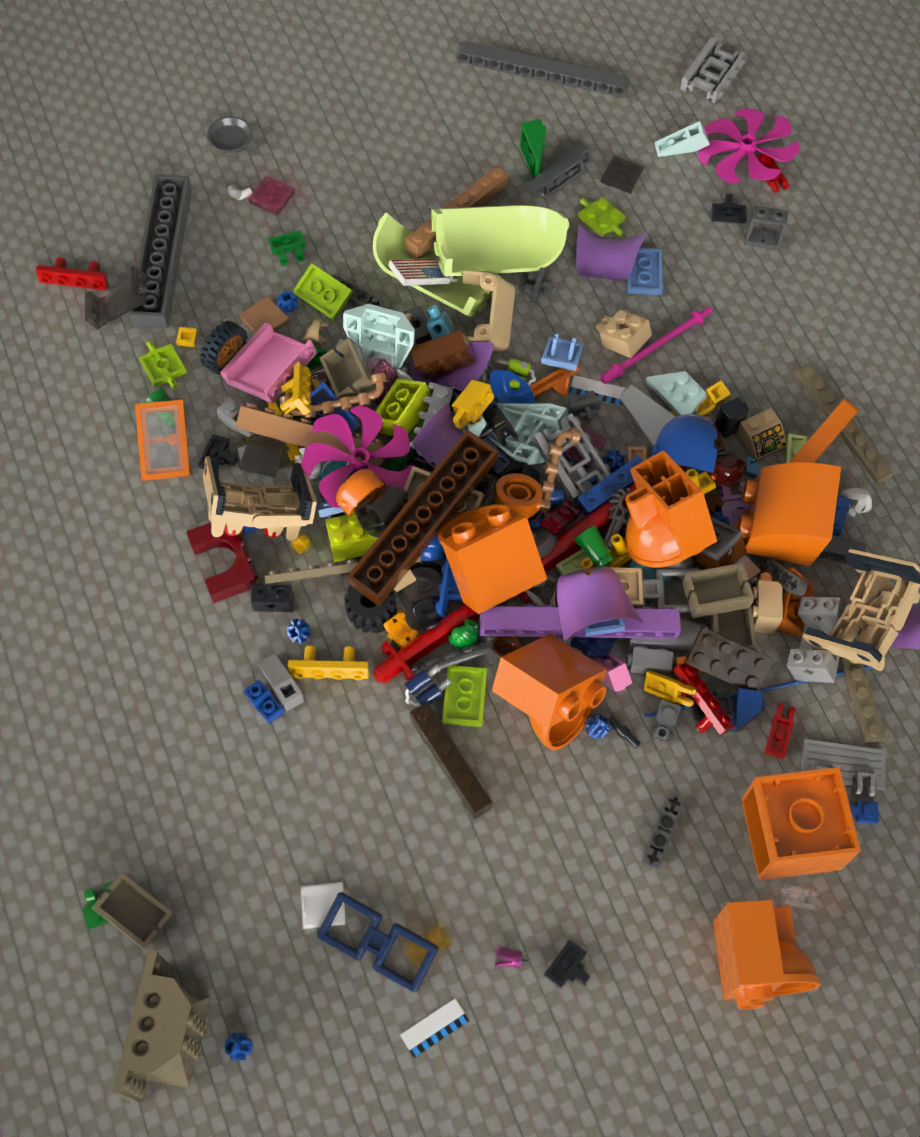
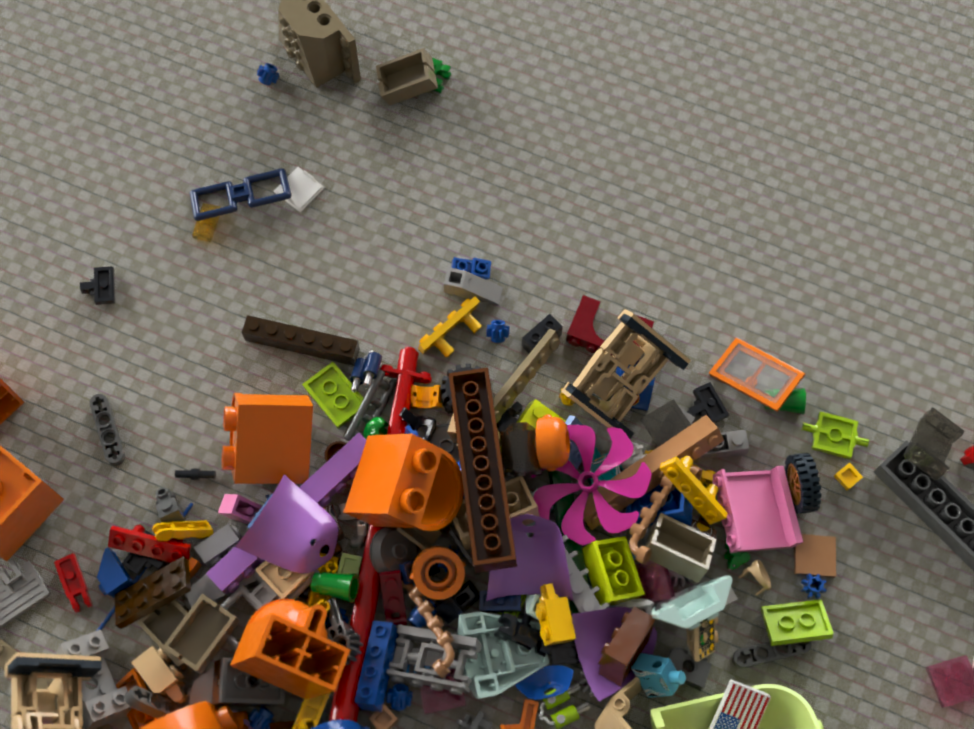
camera: 135 degrees right, 5 degrees up
green plate [268,230,306,267] -> none
white sticker [400,999,469,1058] -> none
flat silver piece [495,944,528,969] -> none
blue gear [585,714,611,739] -> none

